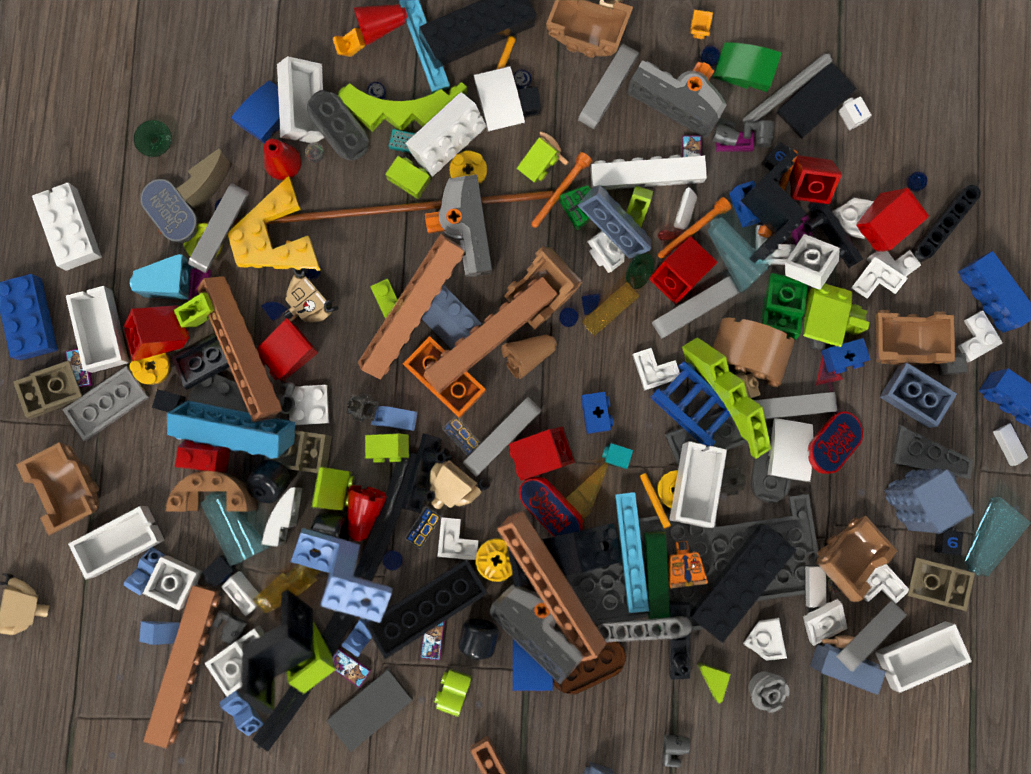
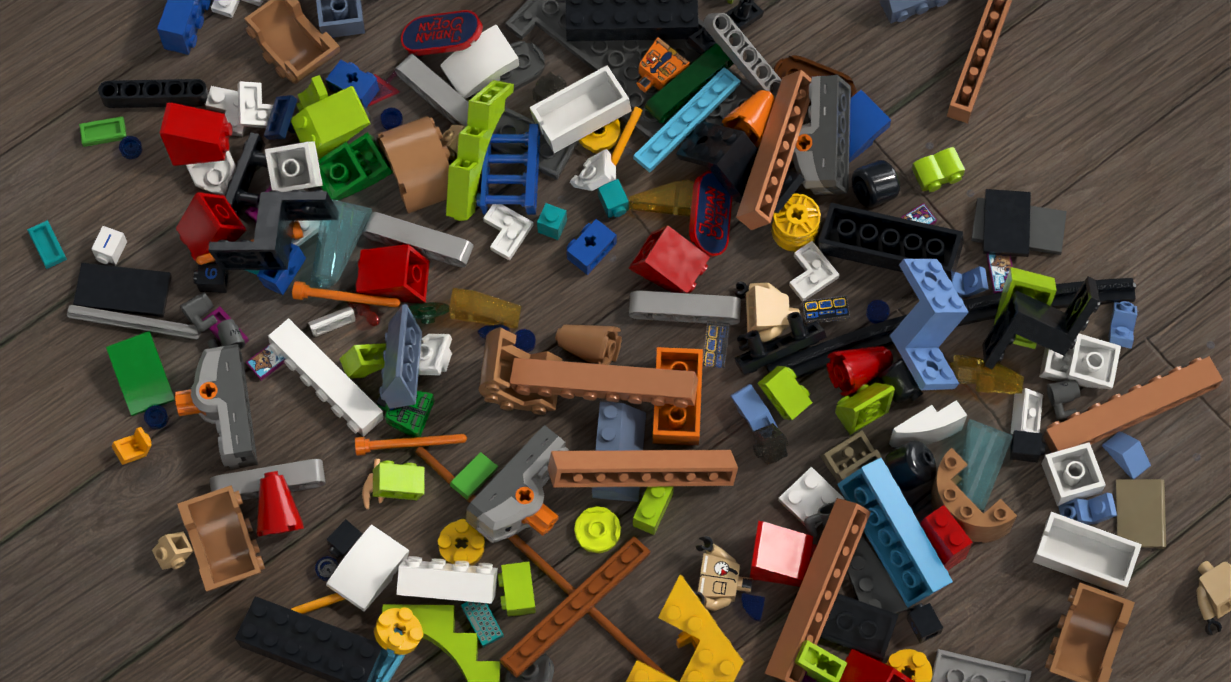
camera: 125 degrees left, 15 degrees down
none -> teal tile [27,220,67,269]
none -> bright green tile [79,116,127,147]
none -> red cone [257,471,304,537]
none -> dark blue tile [264,95,298,140]
none -> yellow plate [374,607,423,655]
none -> clear blue tile [380,108,403,130]
none -> bright green tile [450,452,498,500]
none -> dark orange tile [500,536,651,678]
none -> teal brick [537,203,567,240]
none -> white plate [570,149,616,191]
none -> neon yellow tile [574,506,621,553]
none -> orange cone [722,90,775,147]
none -> black tile [983,189,1031,257]
none -> dark tan piece [1116,479,1166,549]

